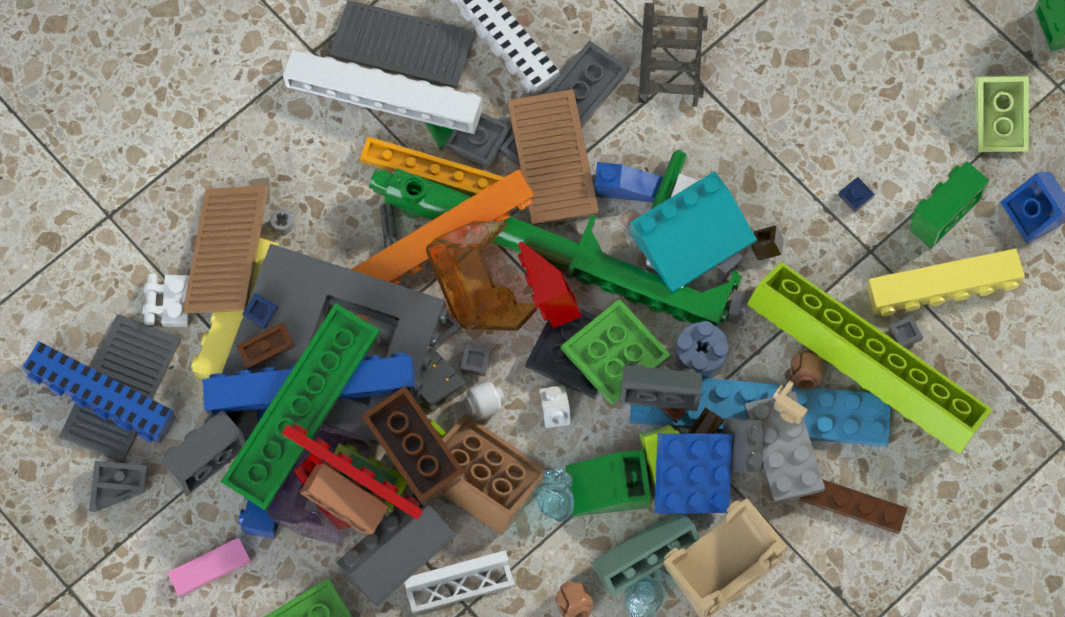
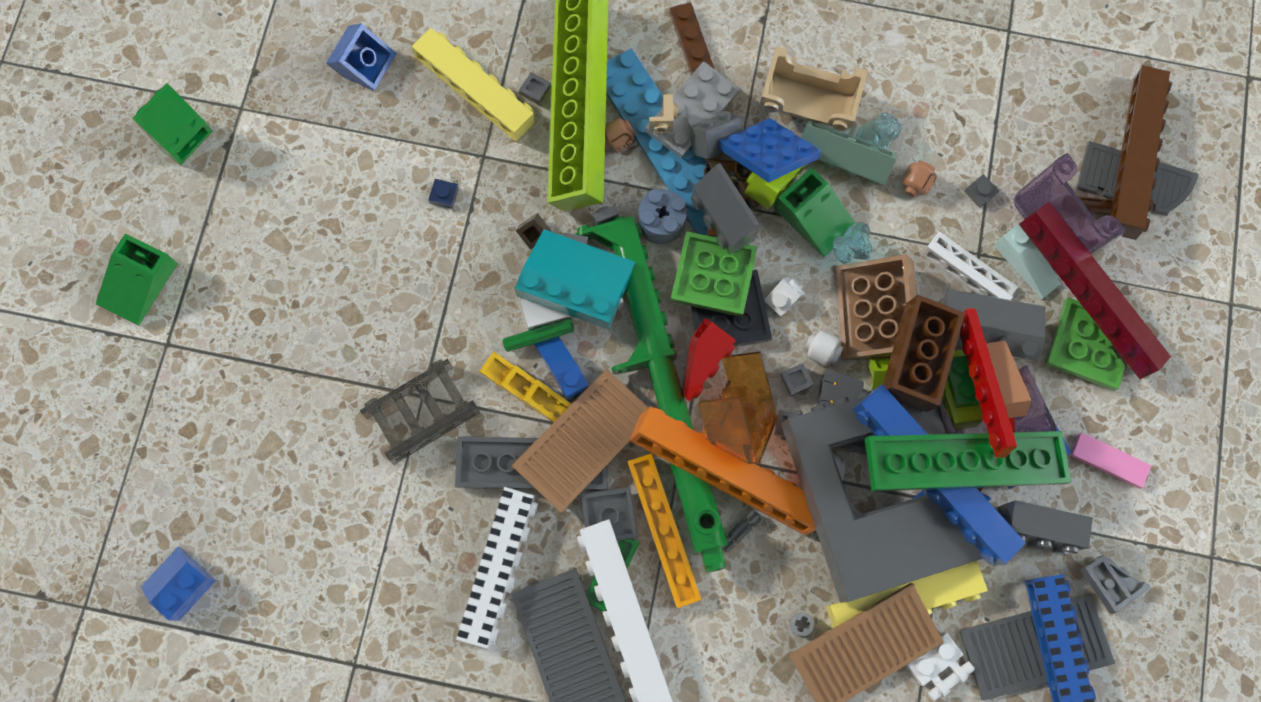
camera: 130 degrees left, 5 degrees up
reddish brown plate [236,322,295,370] -> none
dark blue plate [242,293,279,329] -> none
green brick [909,161,990,249] -> none
yellowish green slope [975,75,1029,152] -> none
none -> yellow slope [478,351,571,423]

